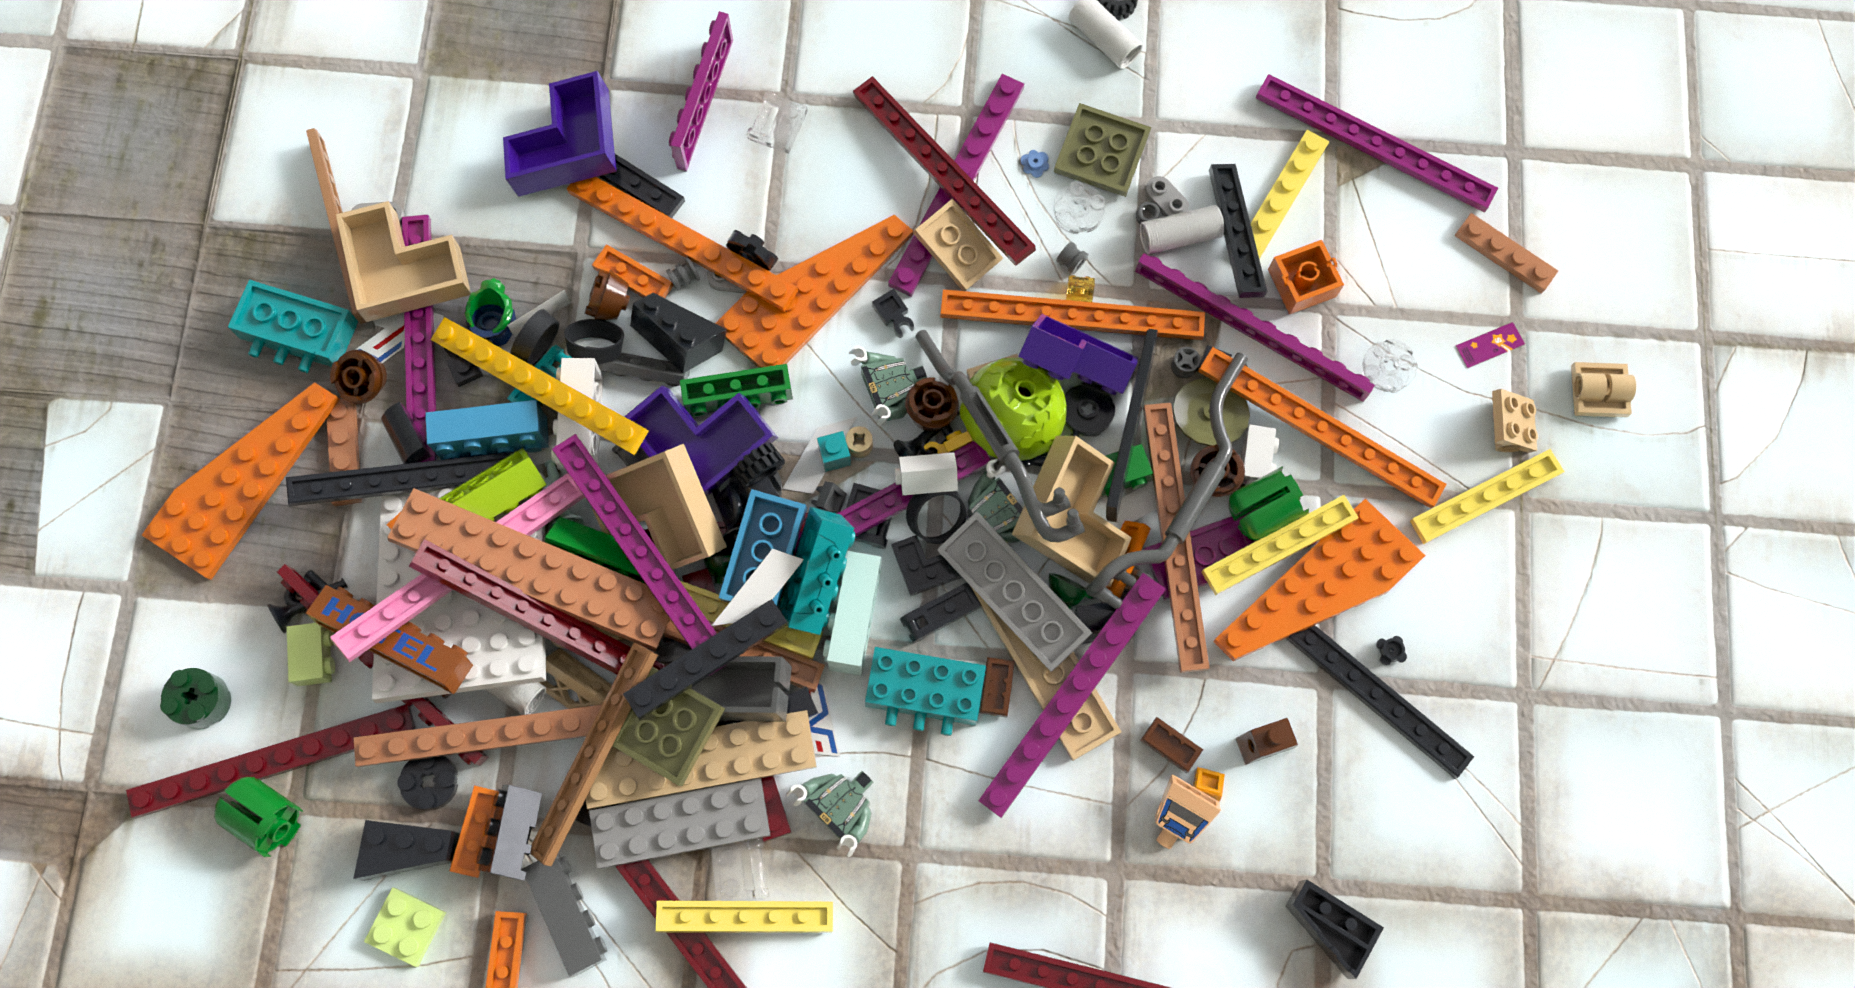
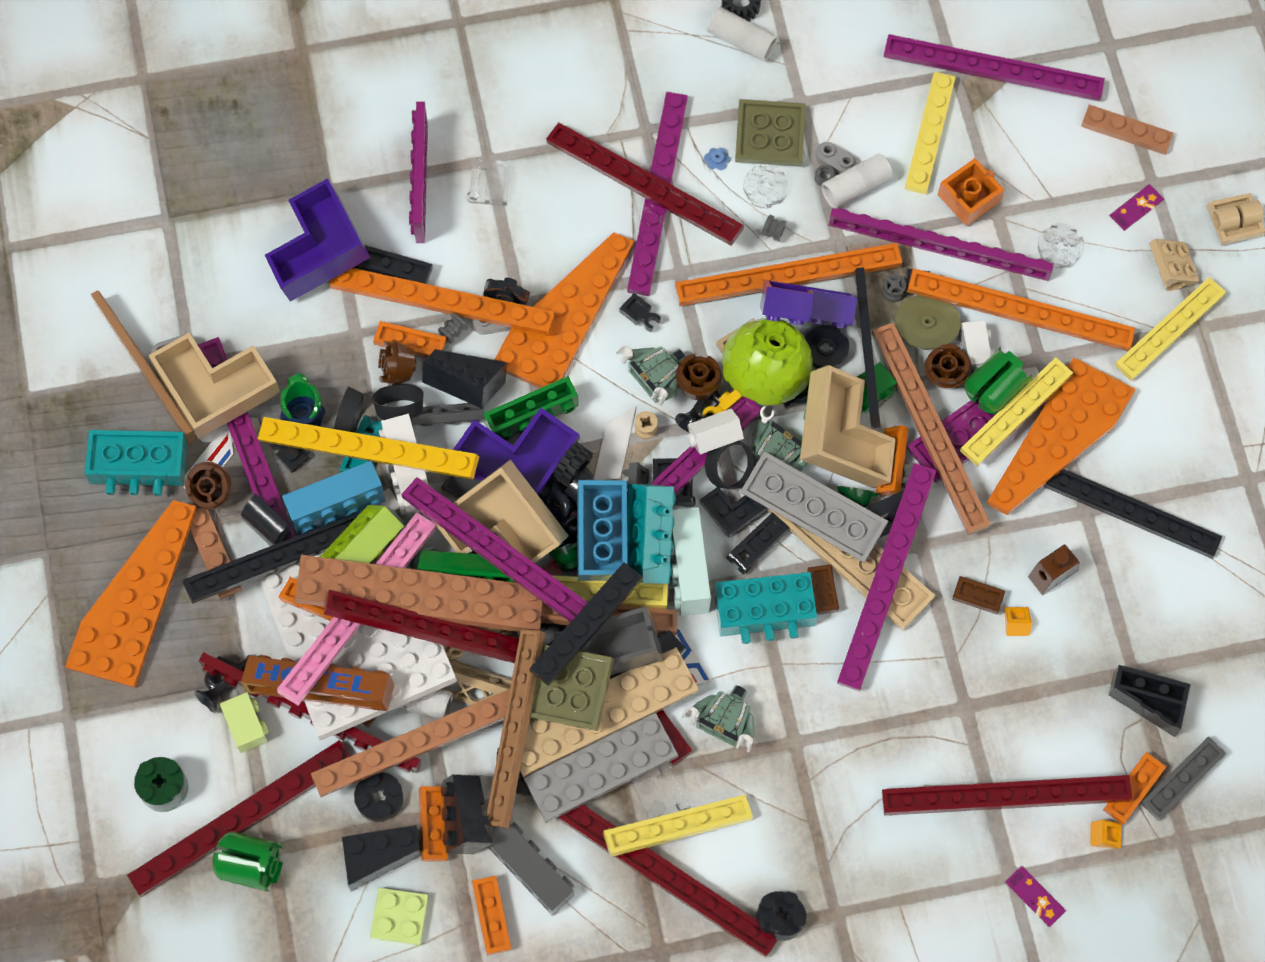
camera: 15 degrees left, 5 degrees down
white sticker [507,290,571,337] -> none
white sticker [711,549,804,626] -> none
teal brick [817,431,851,472] -> none
tan plate [913,199,1003,291] -> none
dark grey piece [915,330,1085,543] -> none
clear yellow tile [1066,275,1095,302] -> none
dark grey piece [1086,353,1248,609] -> none
light nougat torso [1155,774,1221,849] -> none
black plate [1208,164,1267,298] -> none
black plate [1376,636,1407,666] -> none

